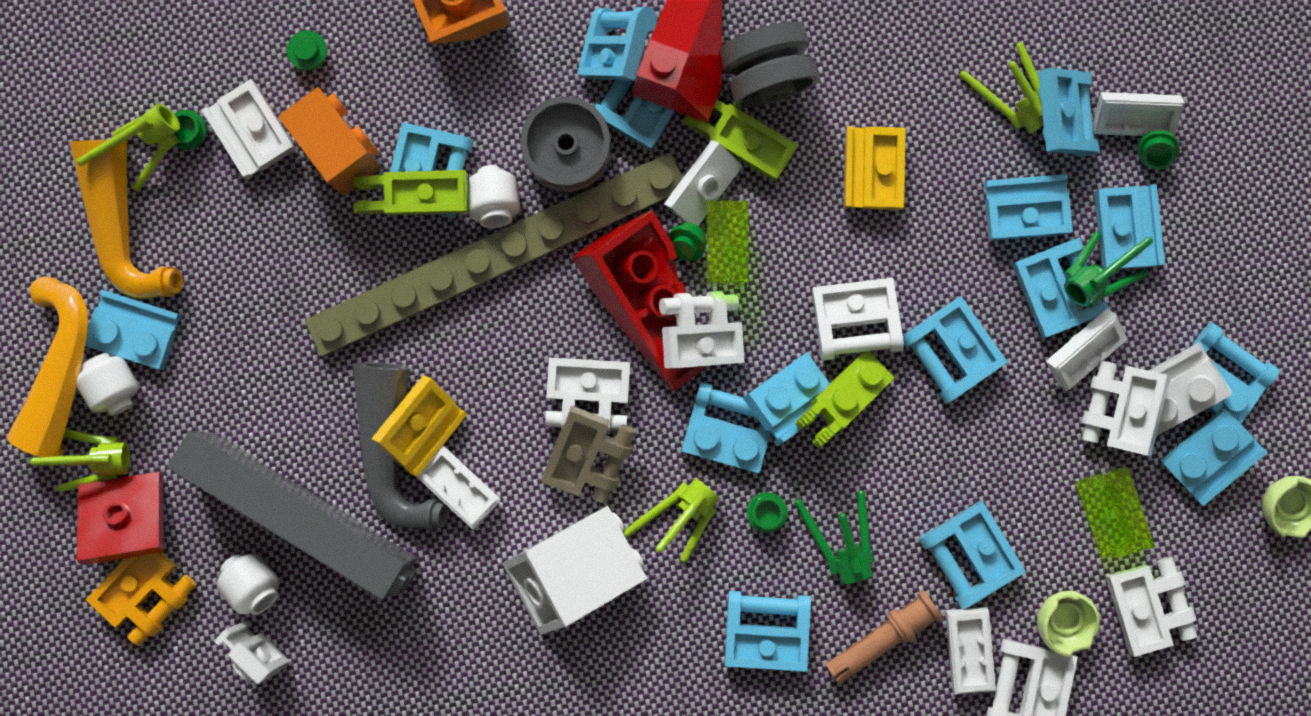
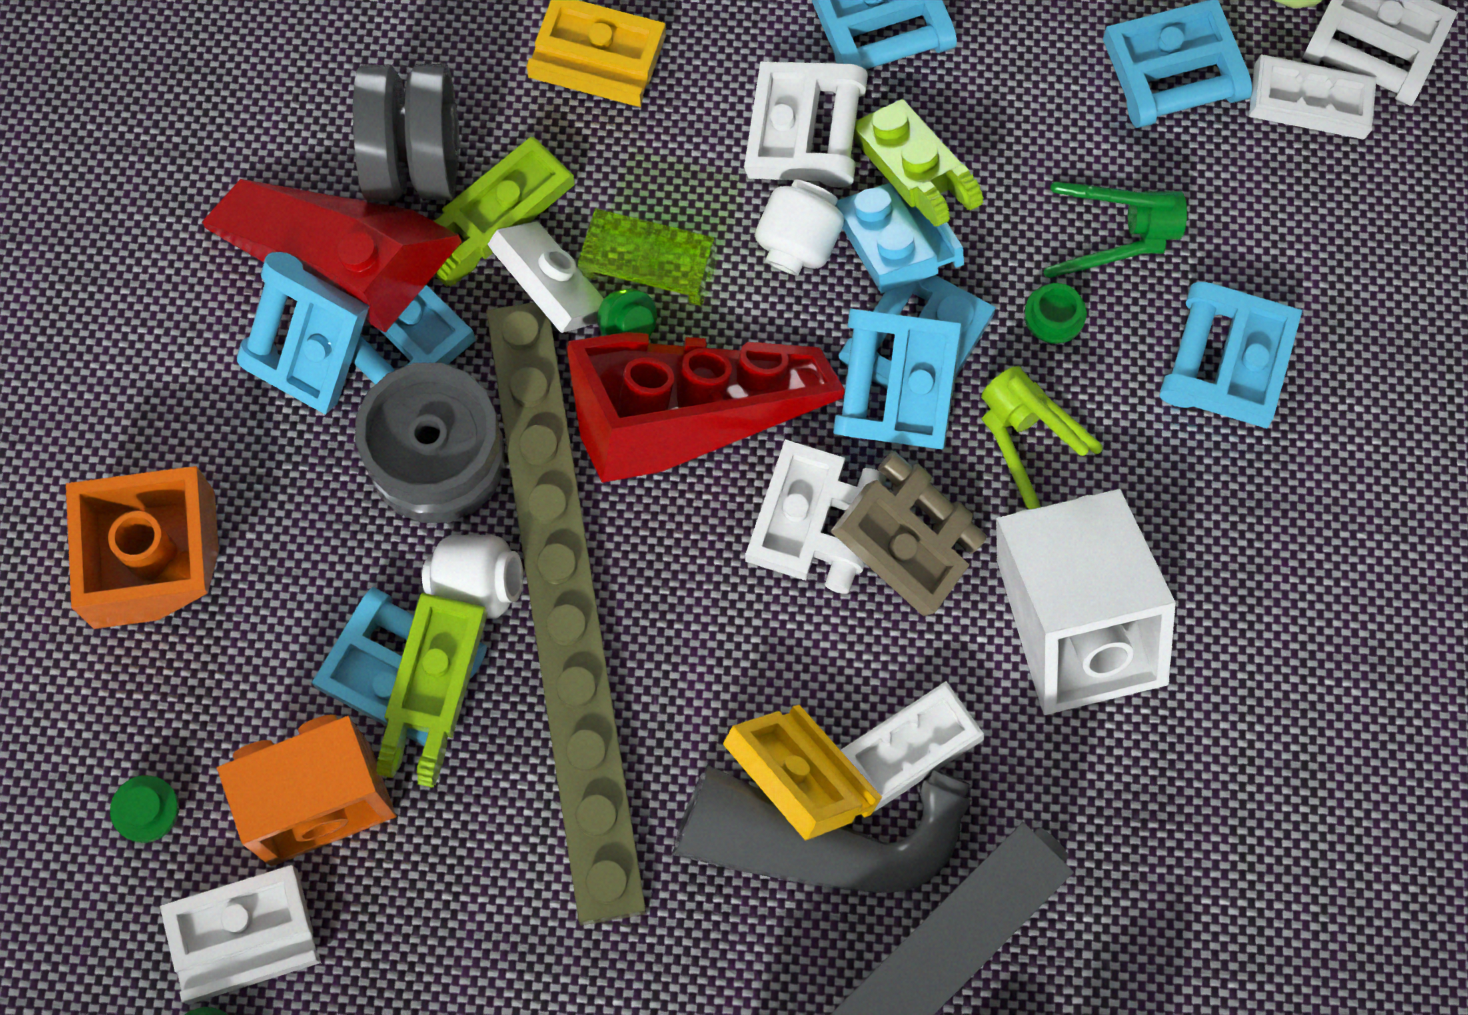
camera: 75 degrees left, 15 degrees down
white plate [659,291,744,368] -> none
nougat pin [825,589,944,685] -> none
none -> white head [755,179,844,276]
none -> medium azure plate [833,309,963,450]

